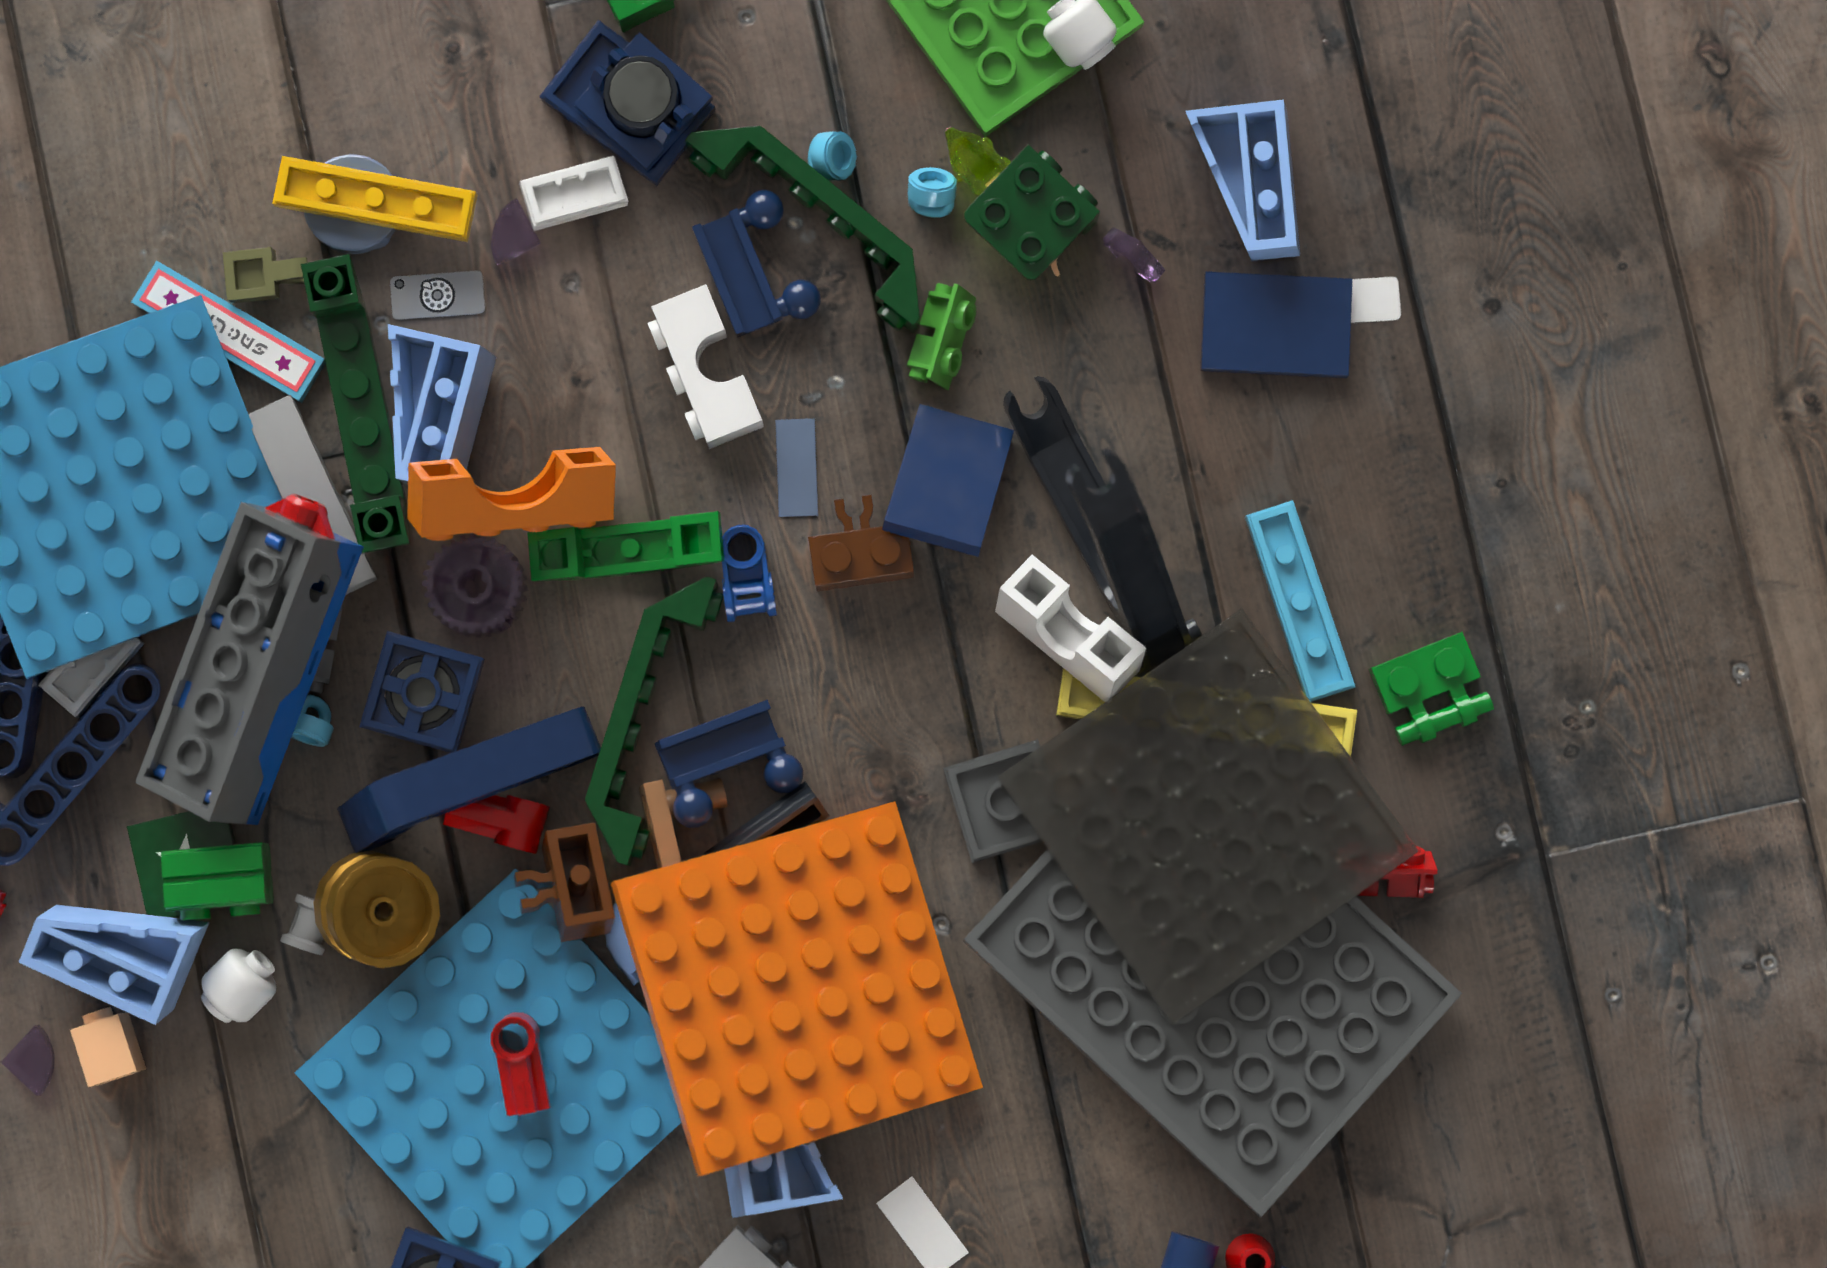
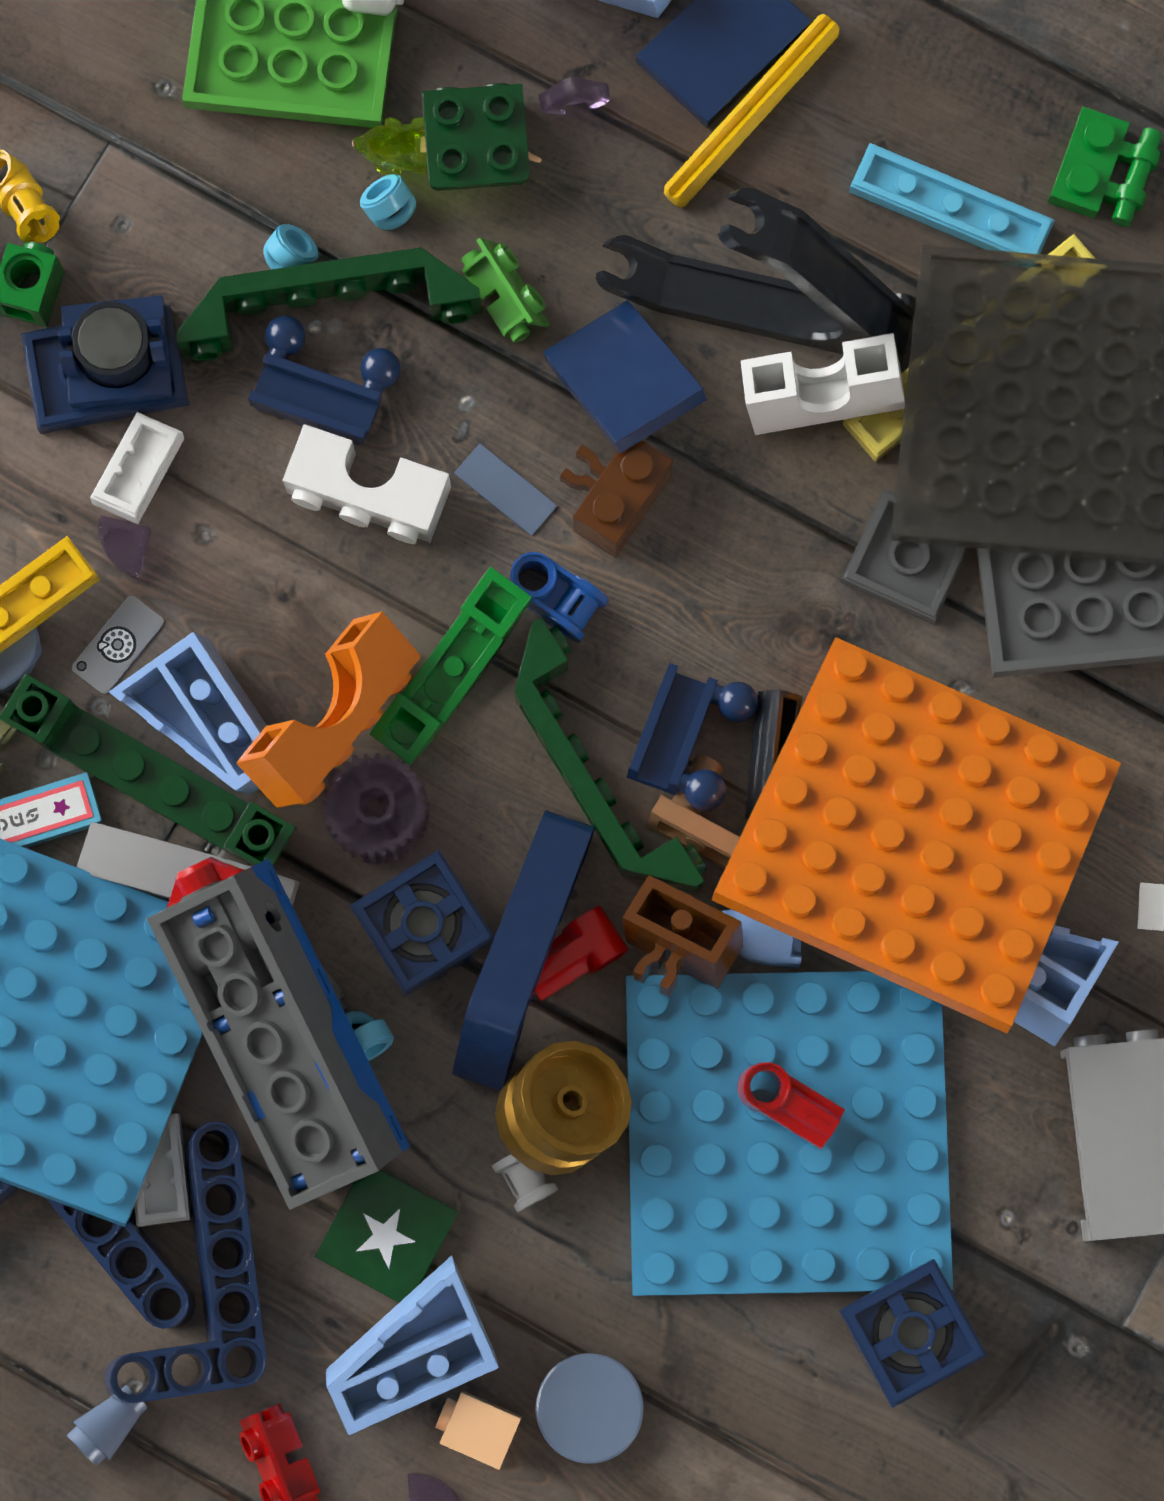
camera: 45 degrees left, 5 degrees down
green brick [161,842,274,921] -> none
white head [201,949,276,1023] -> none
none -> sand blue tile [536,1353,643,1464]
none -> yellow axle [664,14,840,208]

